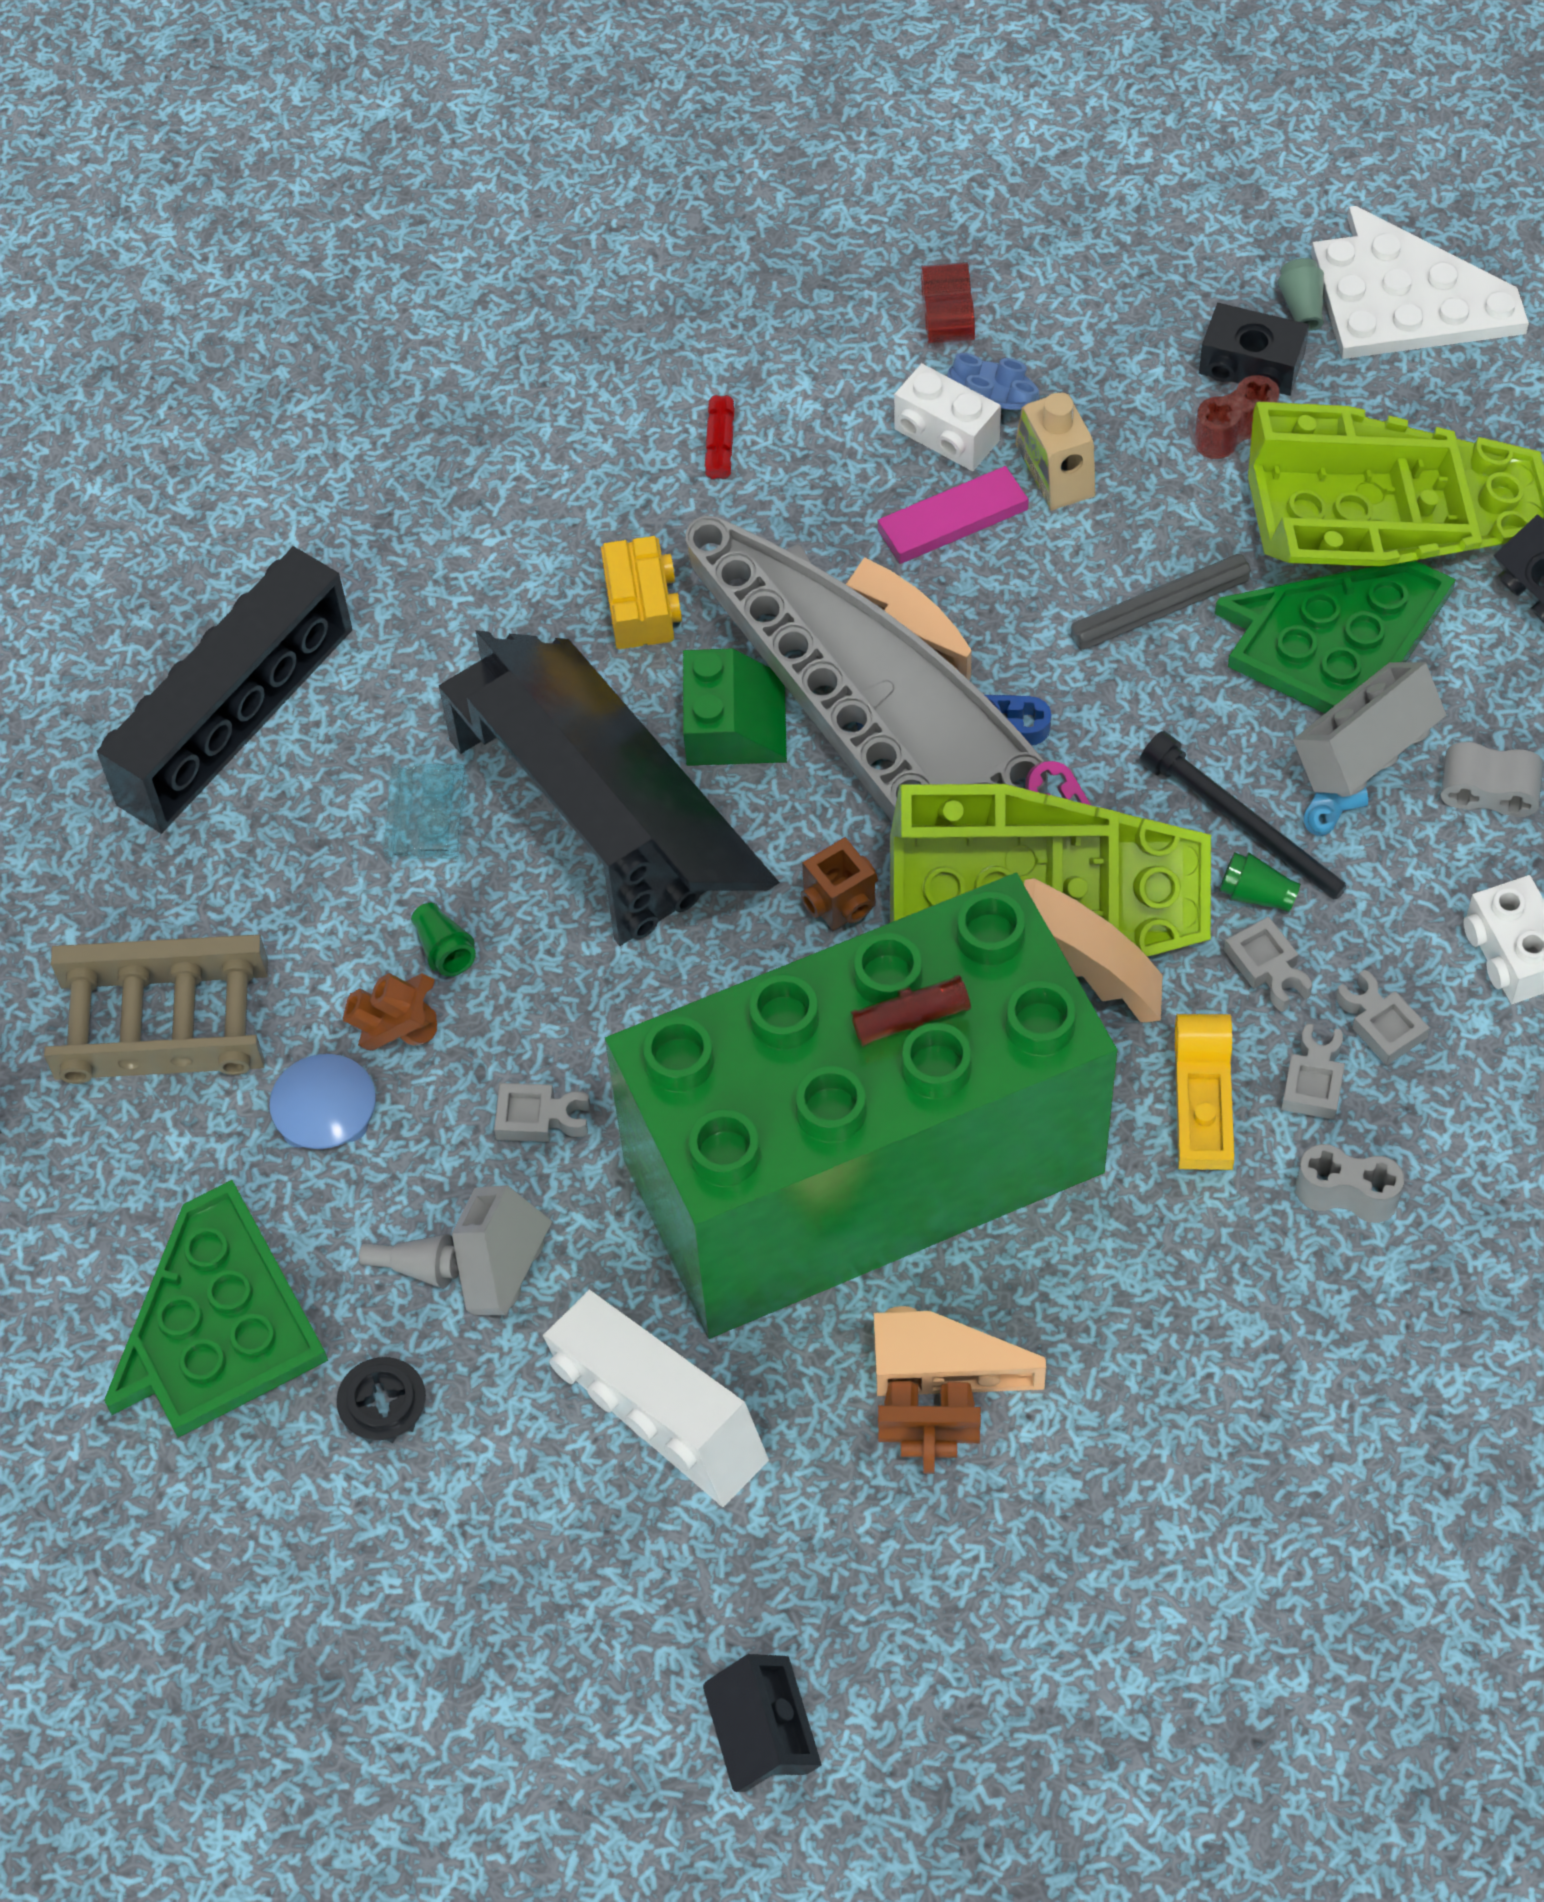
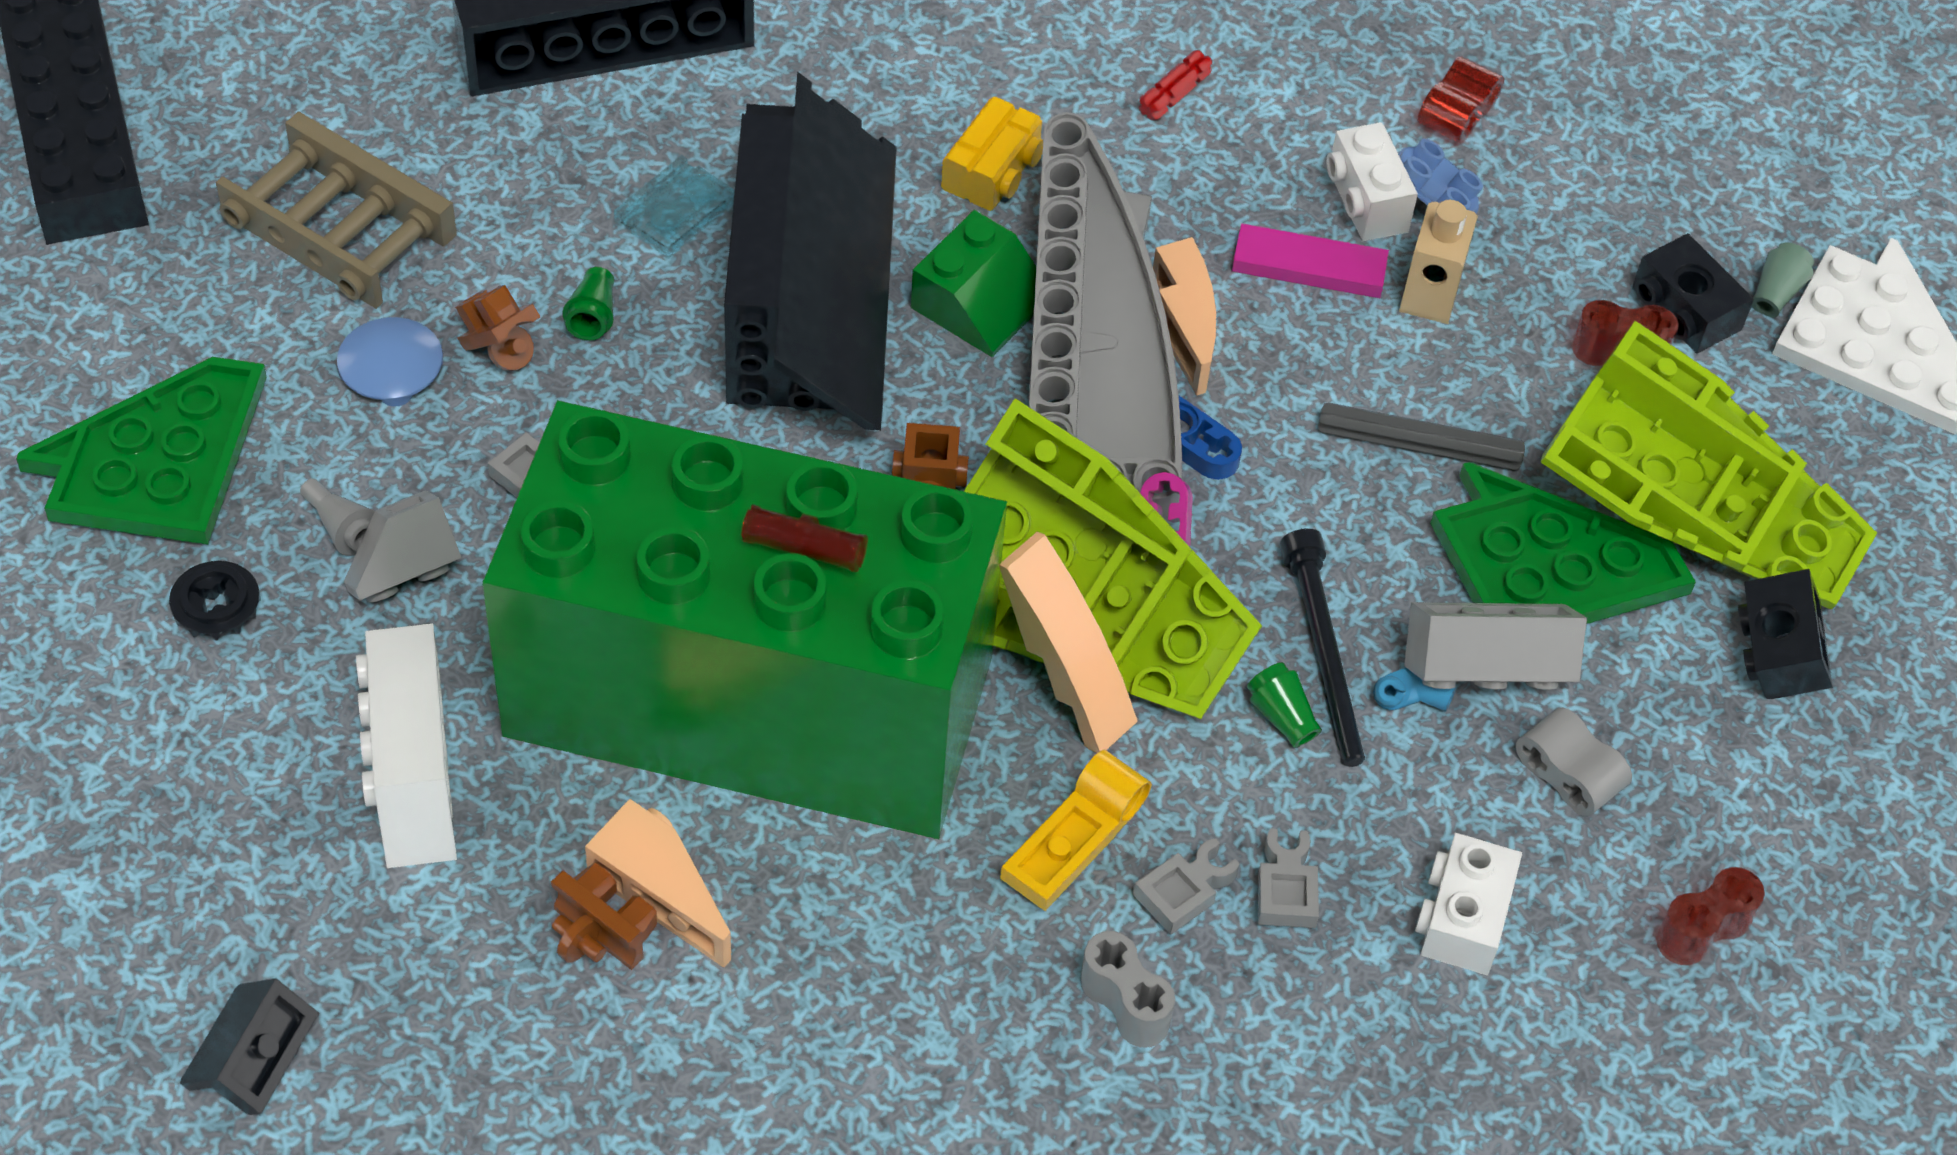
camera: 30 degrees right, 5 degrees down
light grey plate [1224,916,1312,1012] -> none

